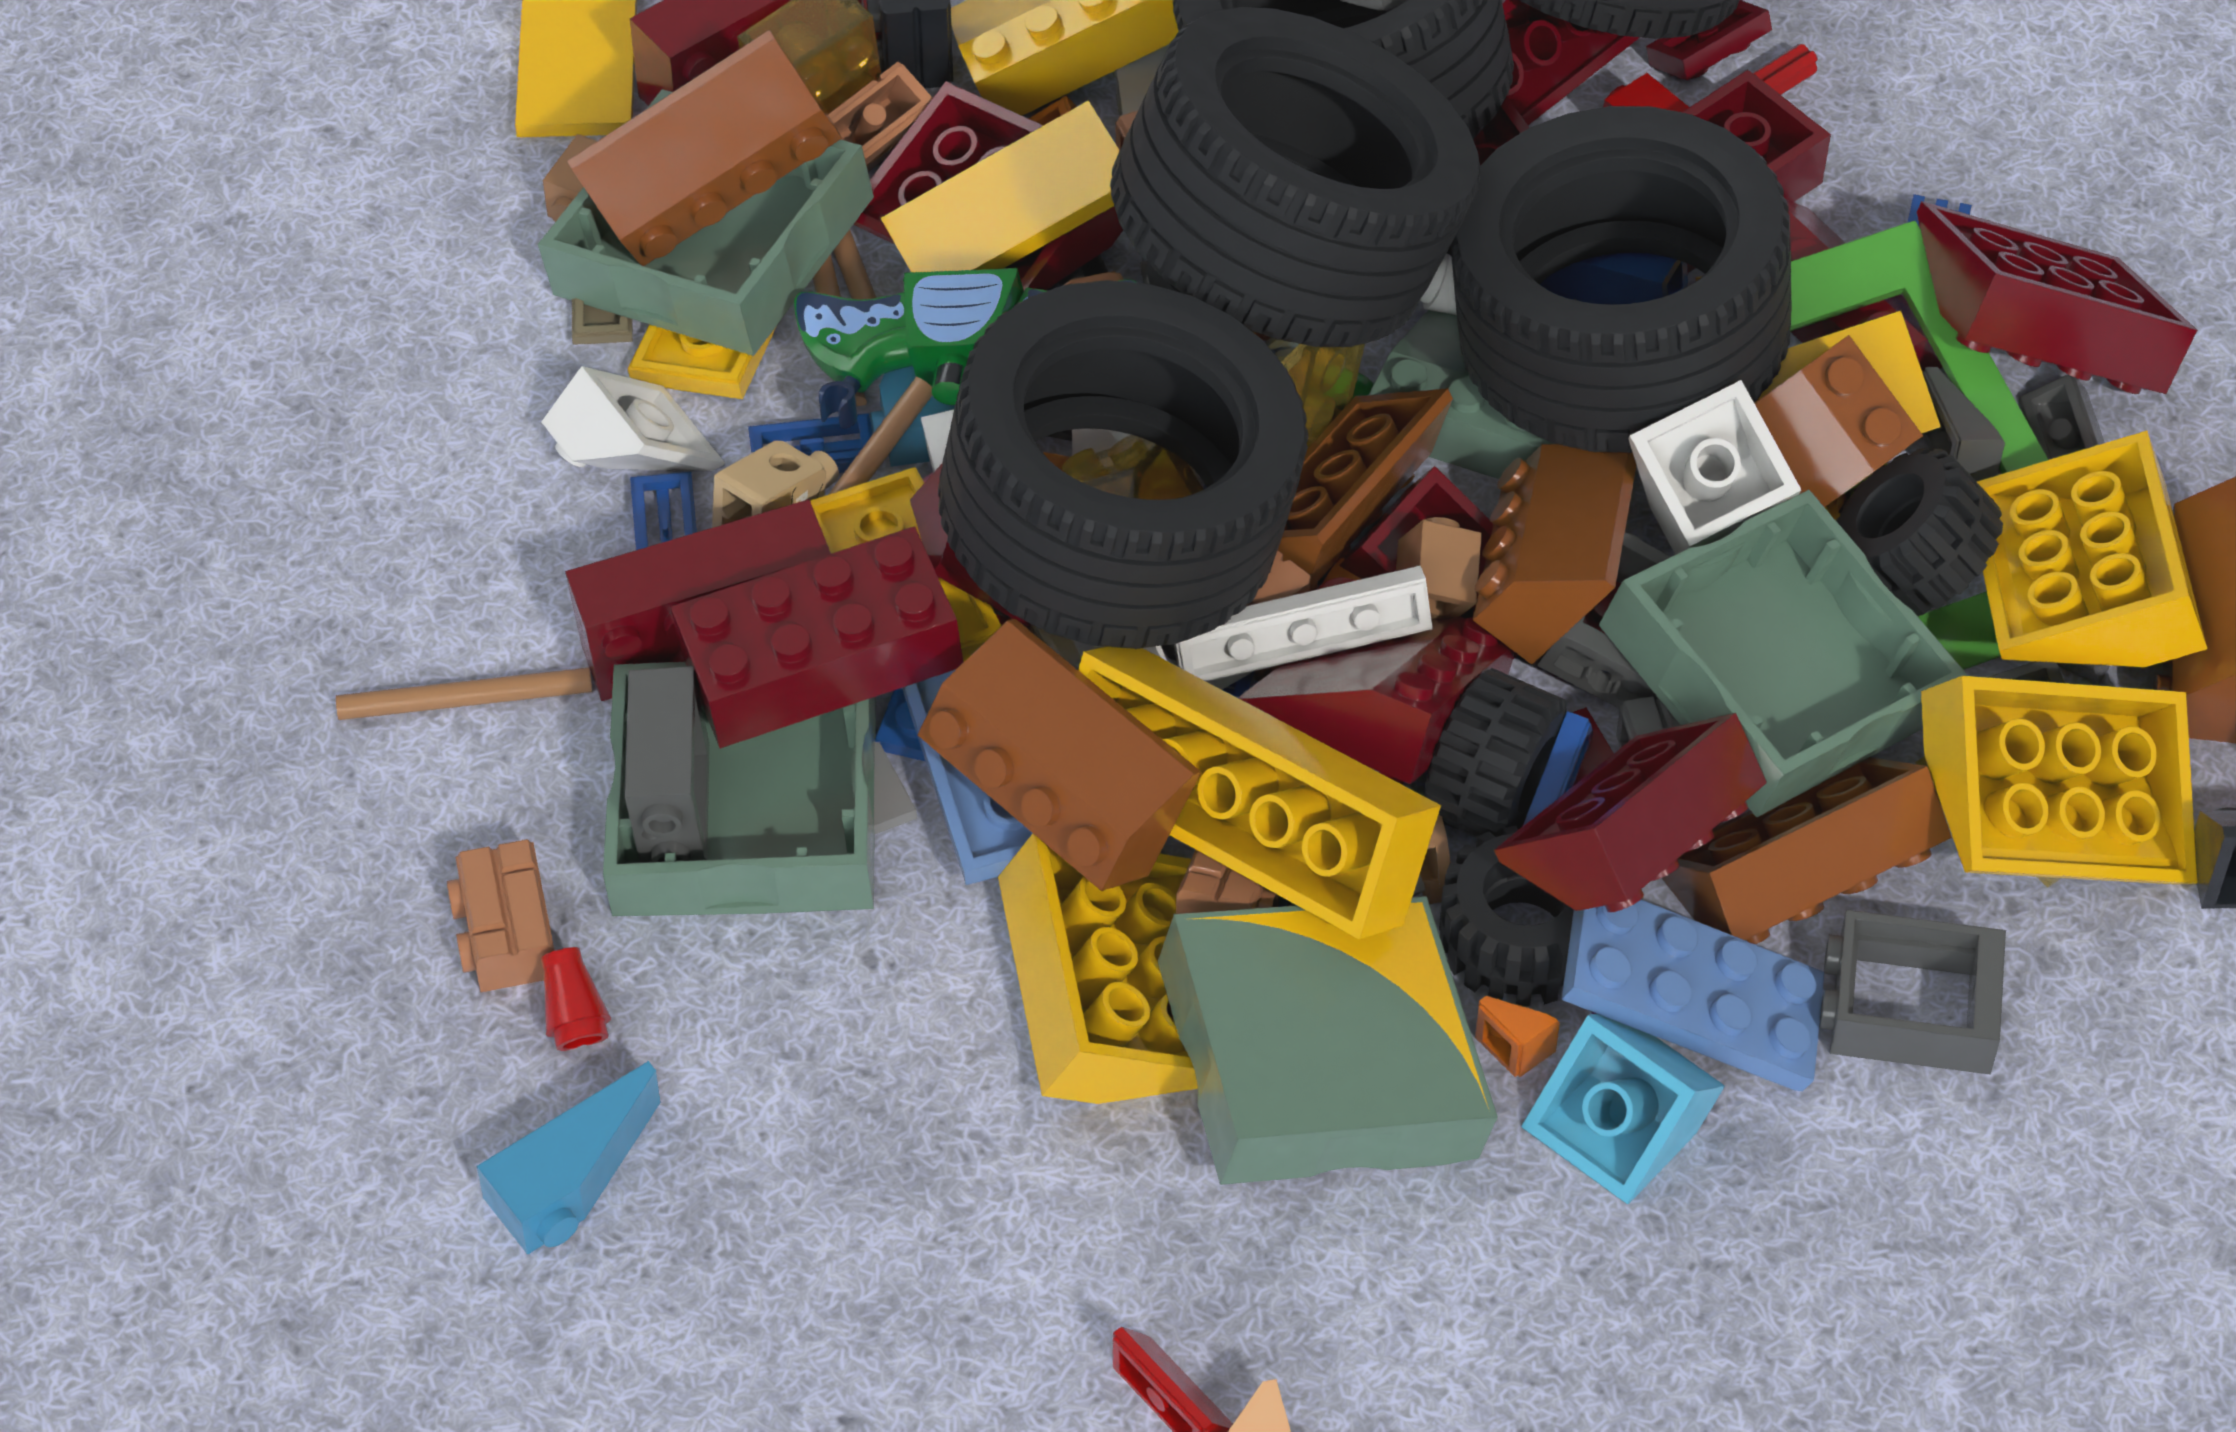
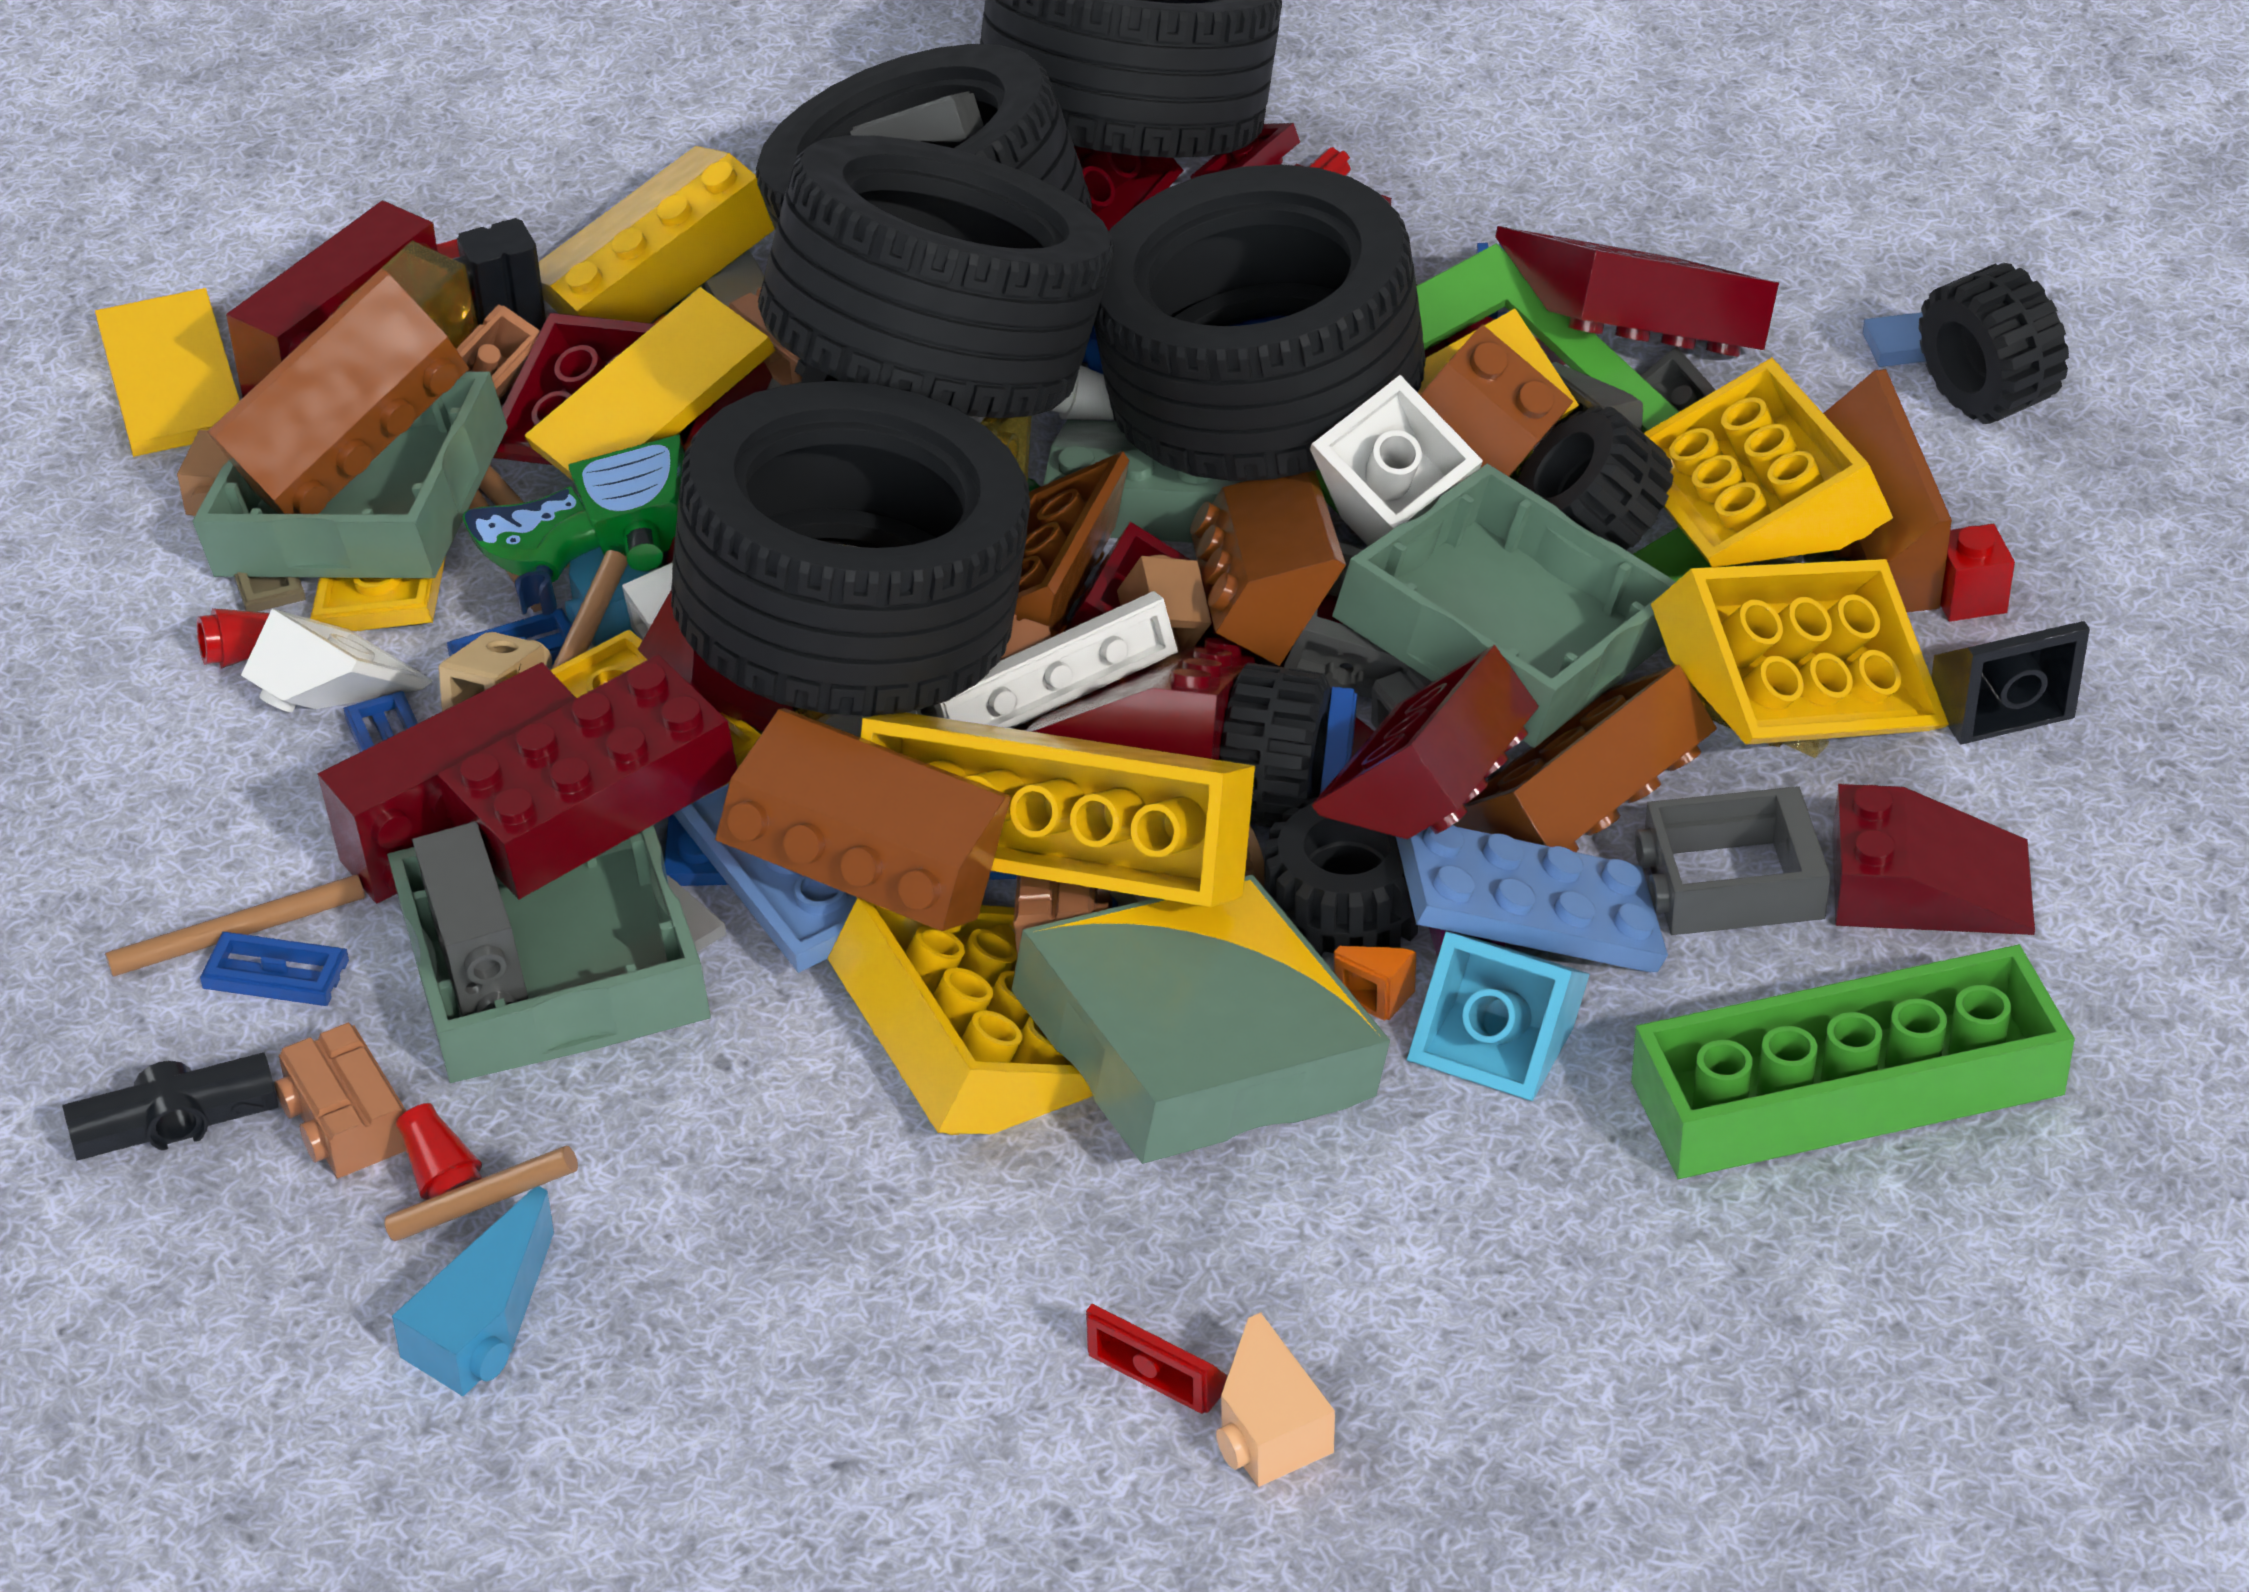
camera: 15 degrees left, 10 degrees down
none -> black piece [62,1052,279,1161]
none -> red cone [197,608,270,669]
none -> blue tile [200,931,349,1006]
none -> medium nougat bar [385,1145,578,1241]
none -> bright green brick [1631,944,2075,1179]
none -> dark red slope [1832,784,2035,935]

